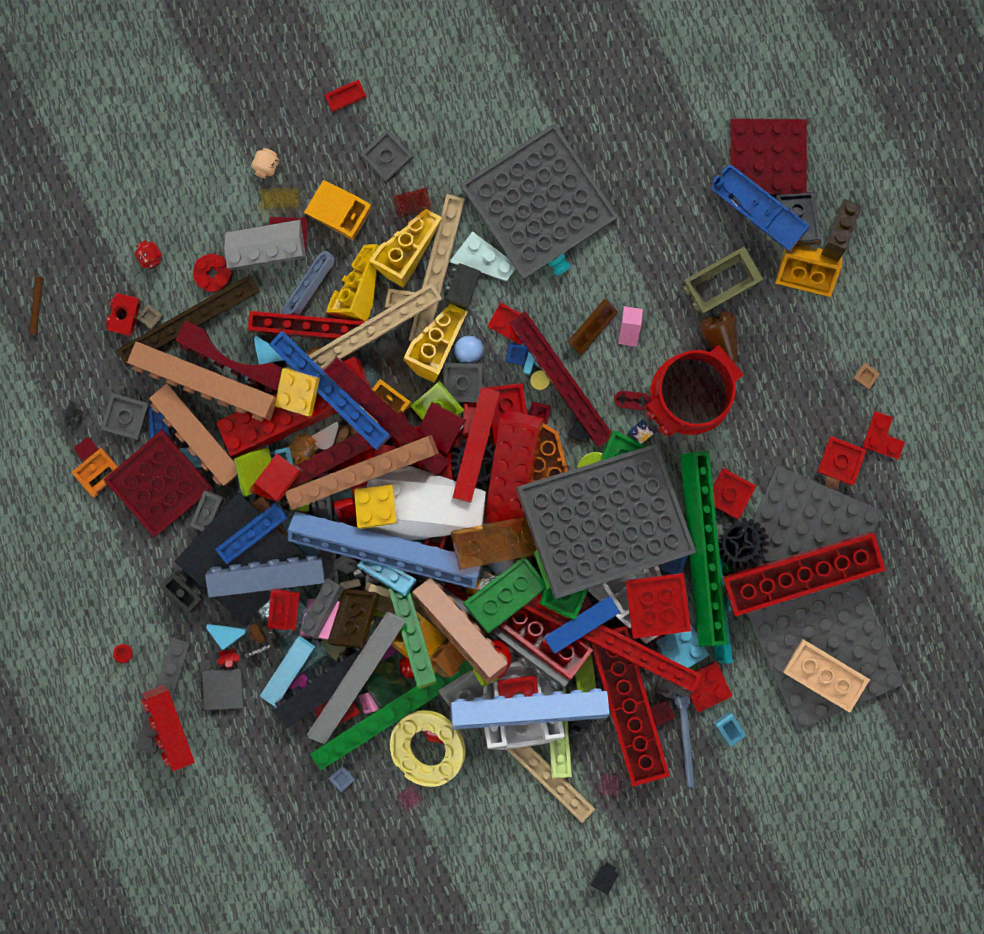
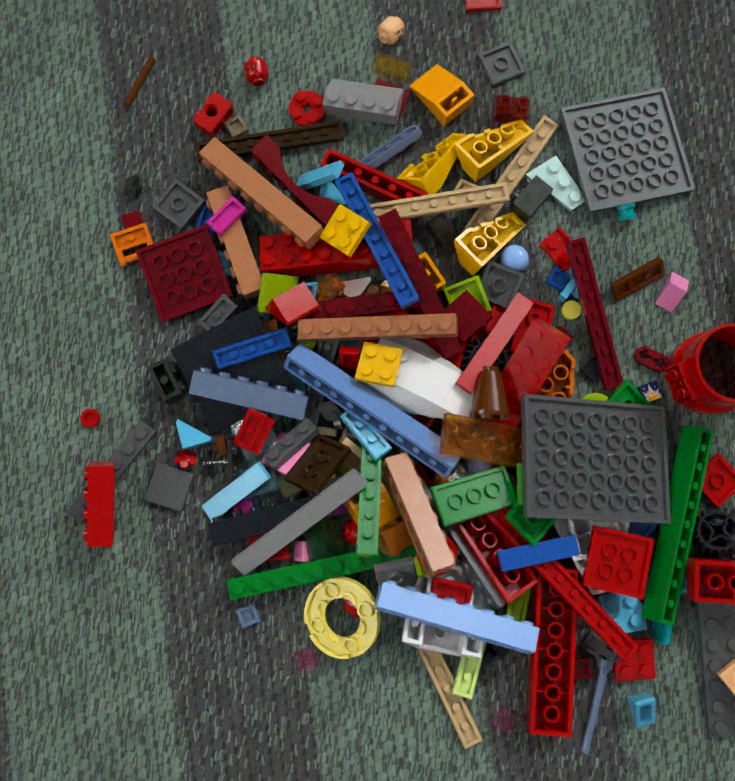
camera: 20 degrees right, 5 degrees down
none -> dark pink tile [206,196,247,237]
none -> medium azure tile [296,160,344,191]
none -> reddish brown cone [469,366,510,420]

